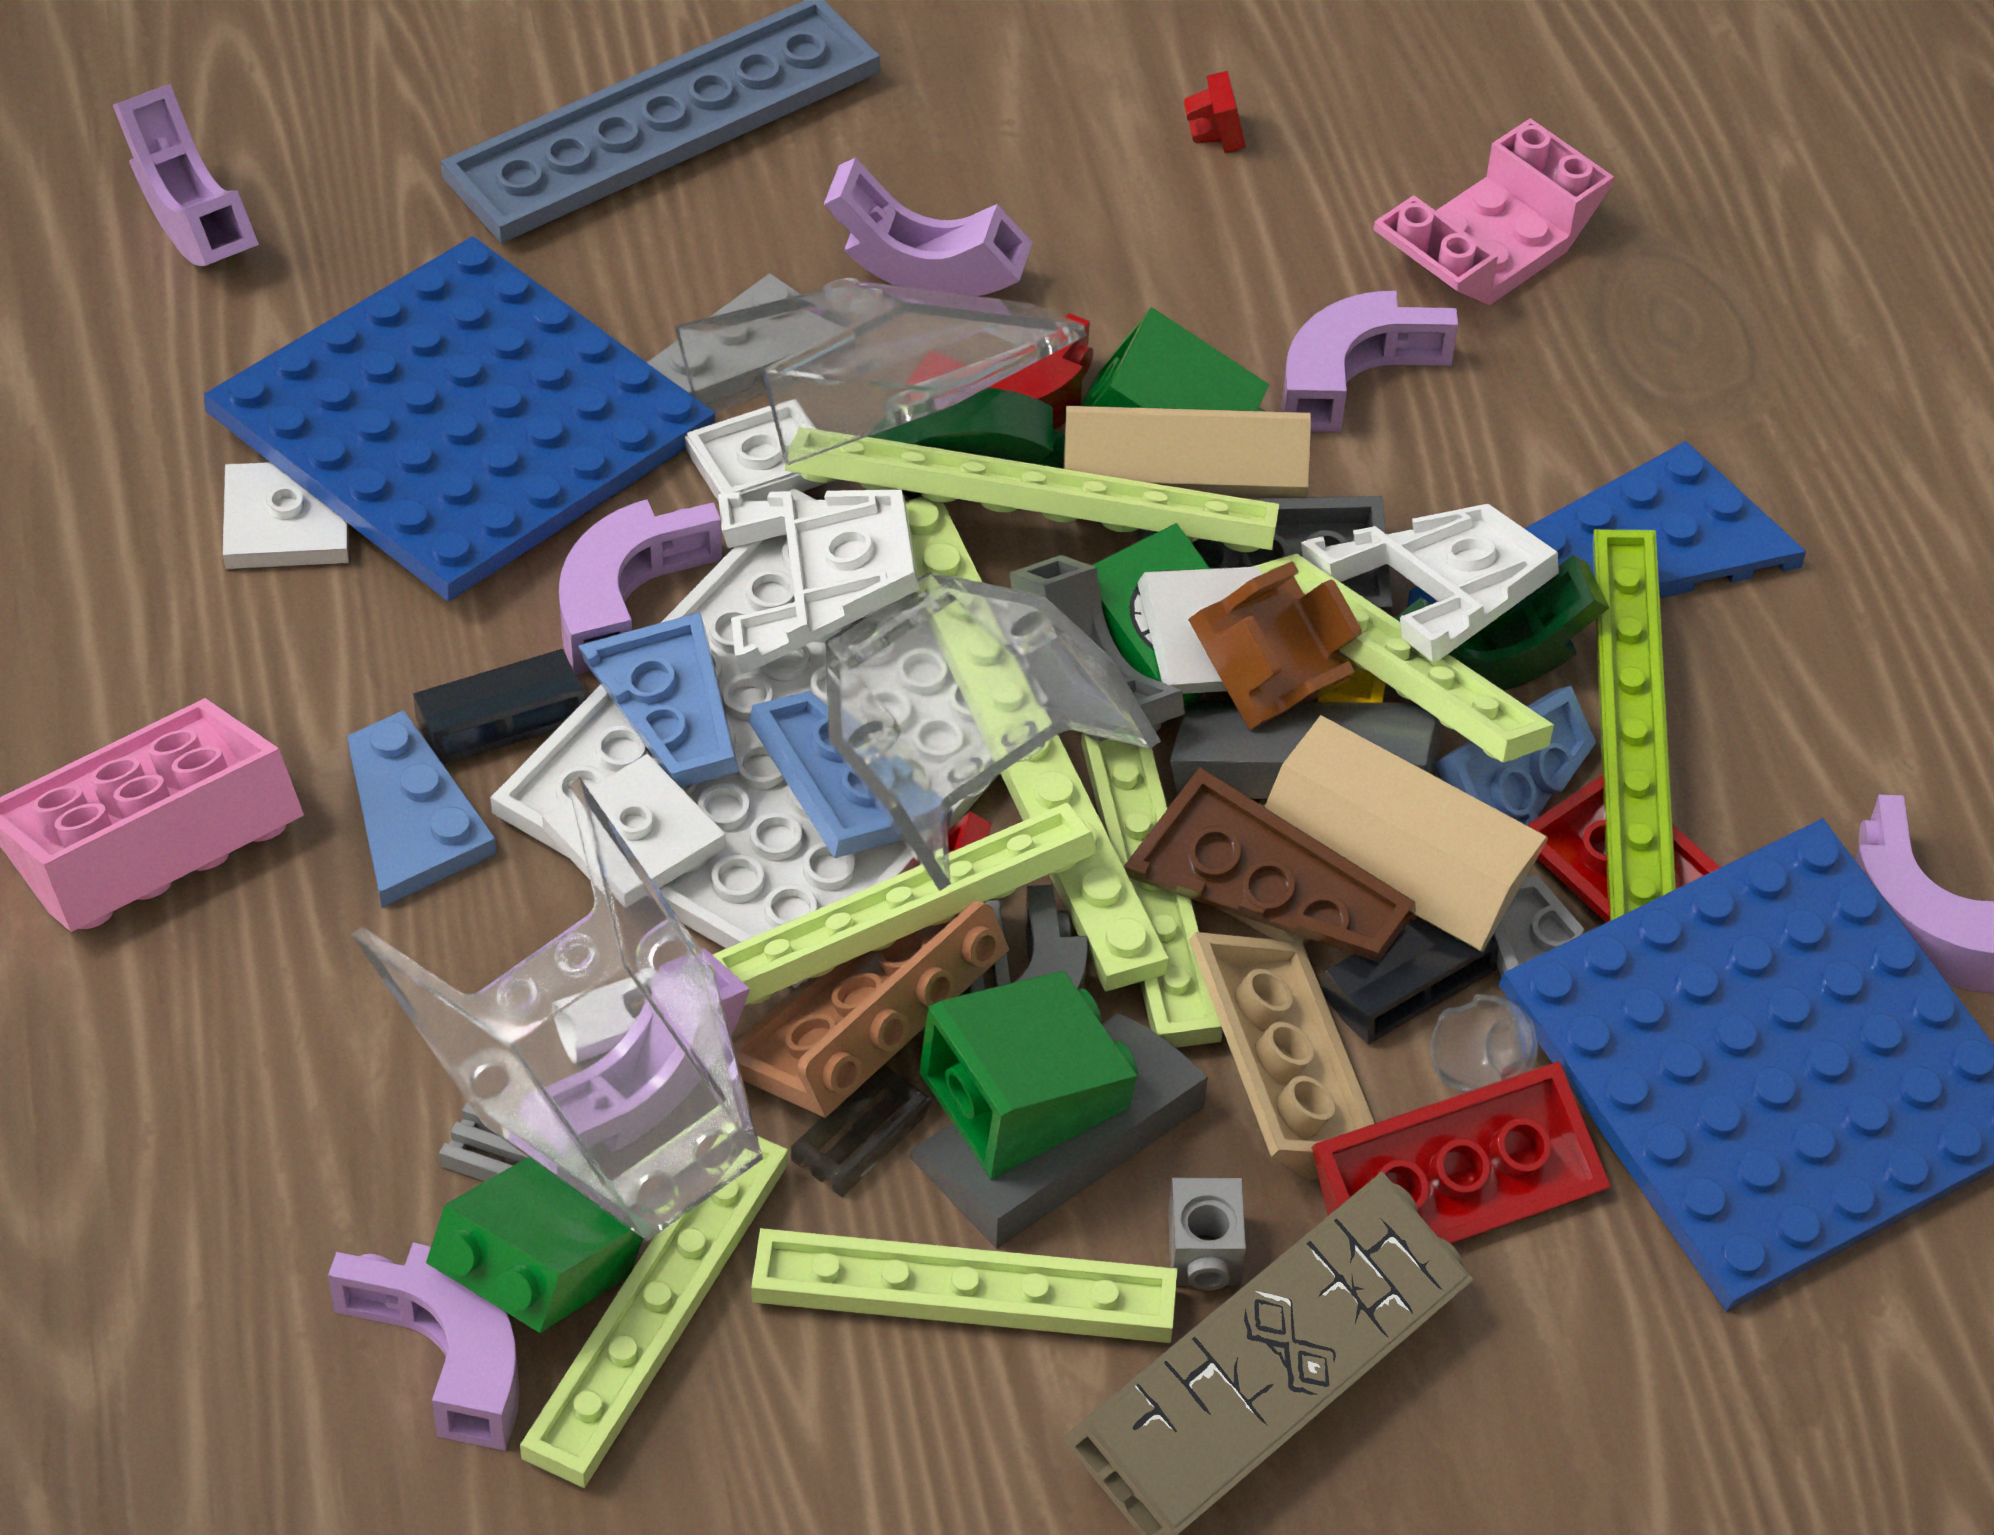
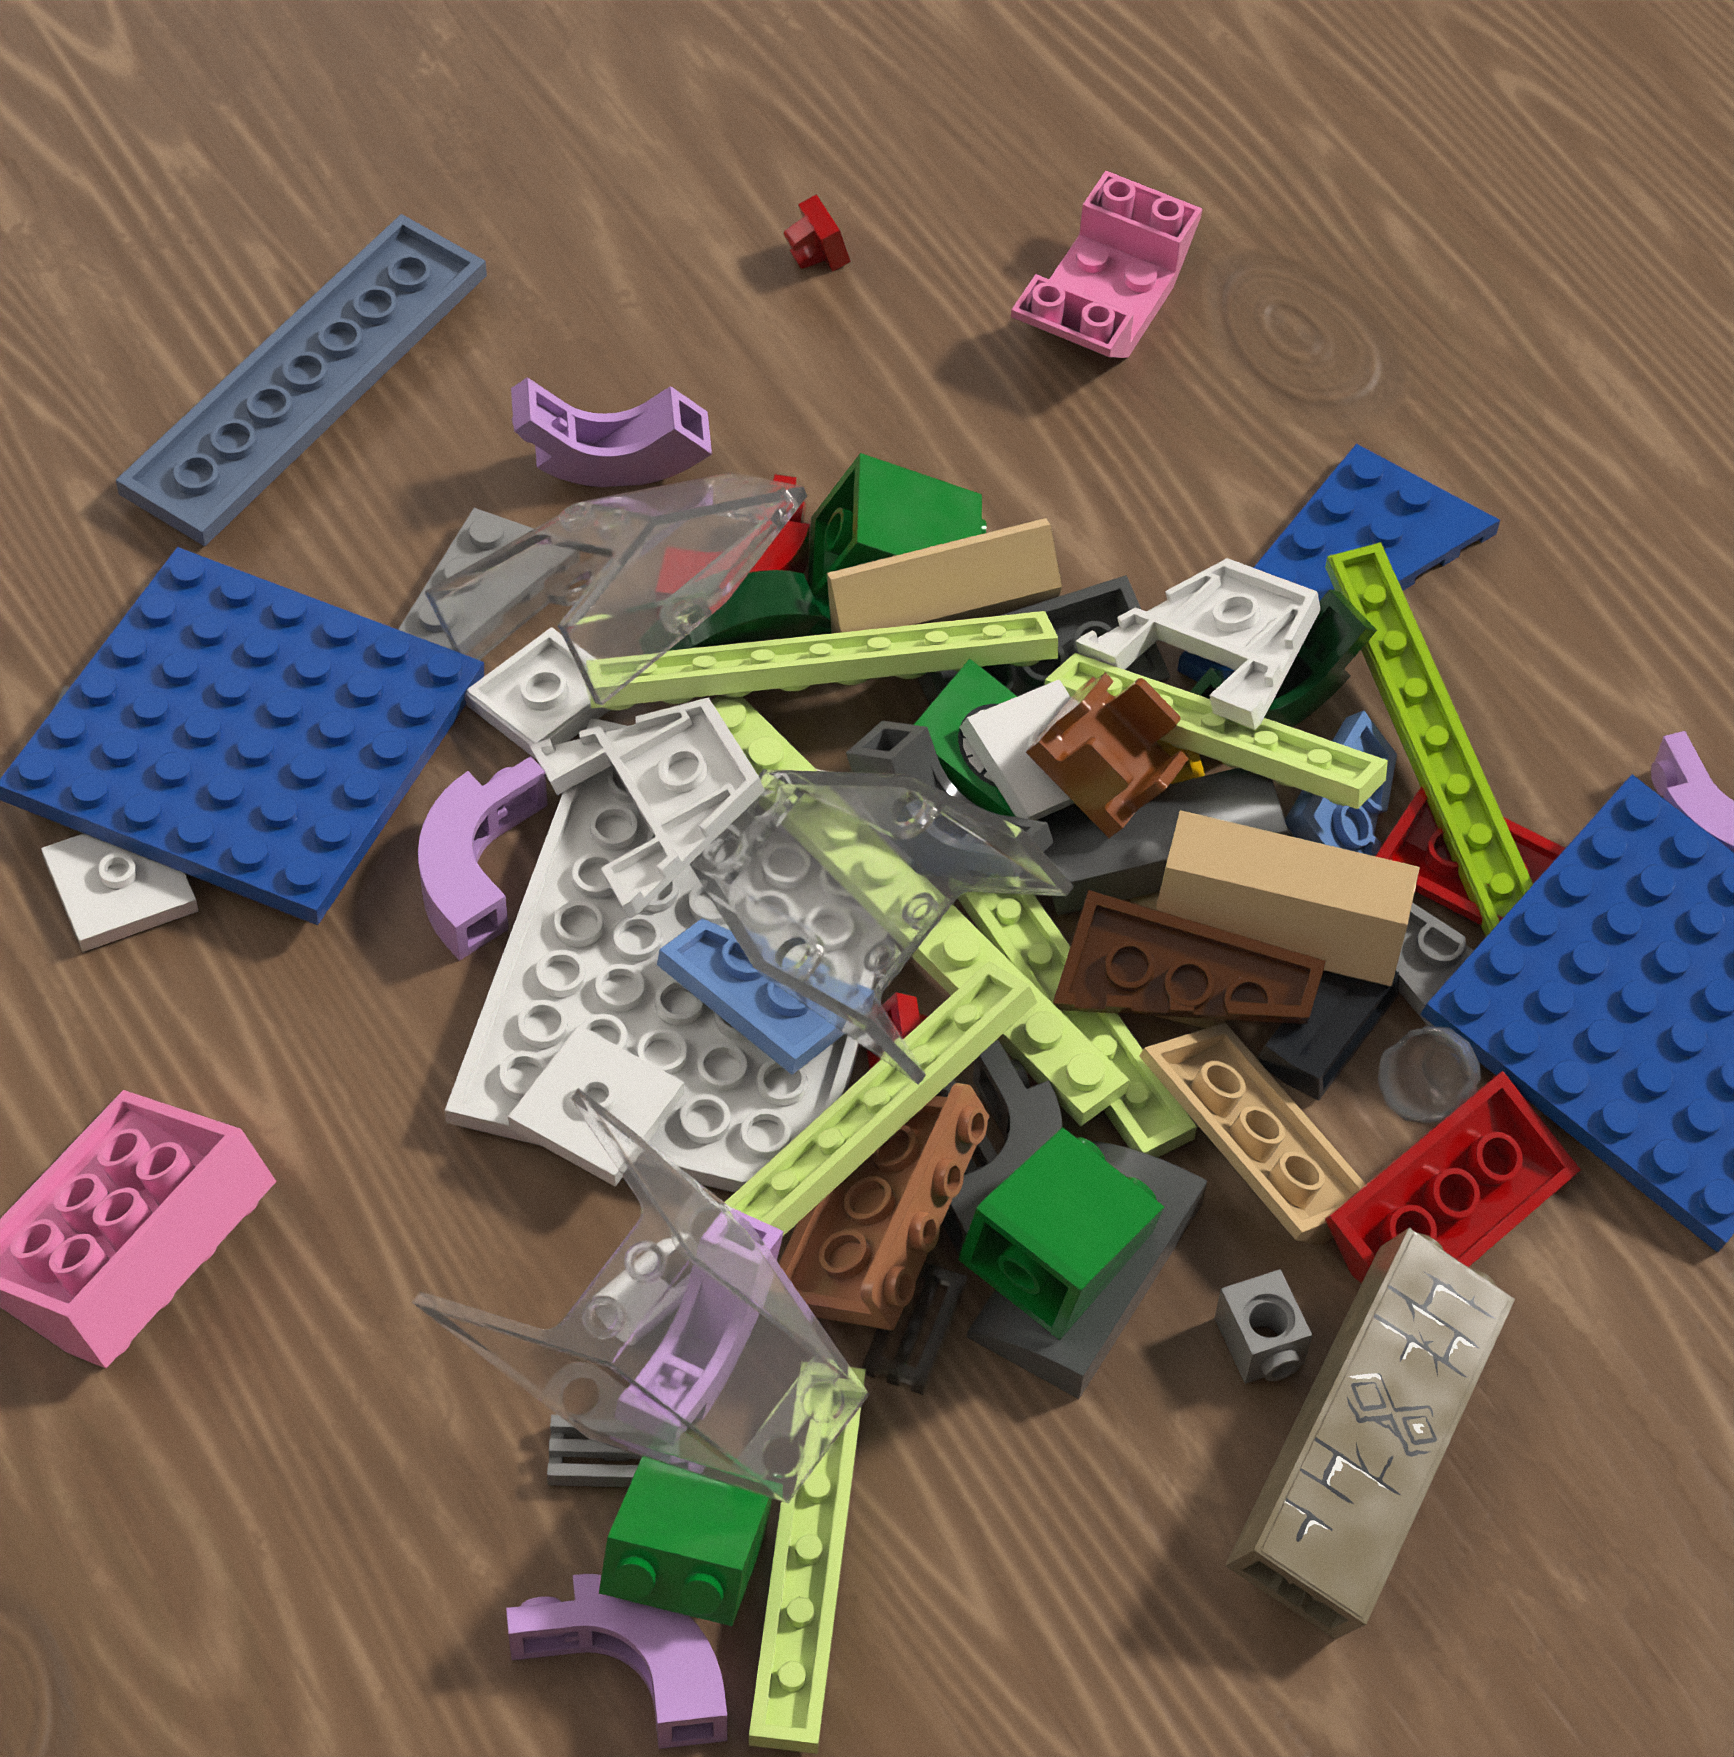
camera: 20 degrees left, 5 degrees up
medium blue wing [347,710,497,908] -> none
black piece [413,649,586,765] -> none
medium blue wing [578,612,739,788] -> none
yellowish green plate [751,1228,1177,1343] -> none
lavender arch [1281,291,1458,432] -> none

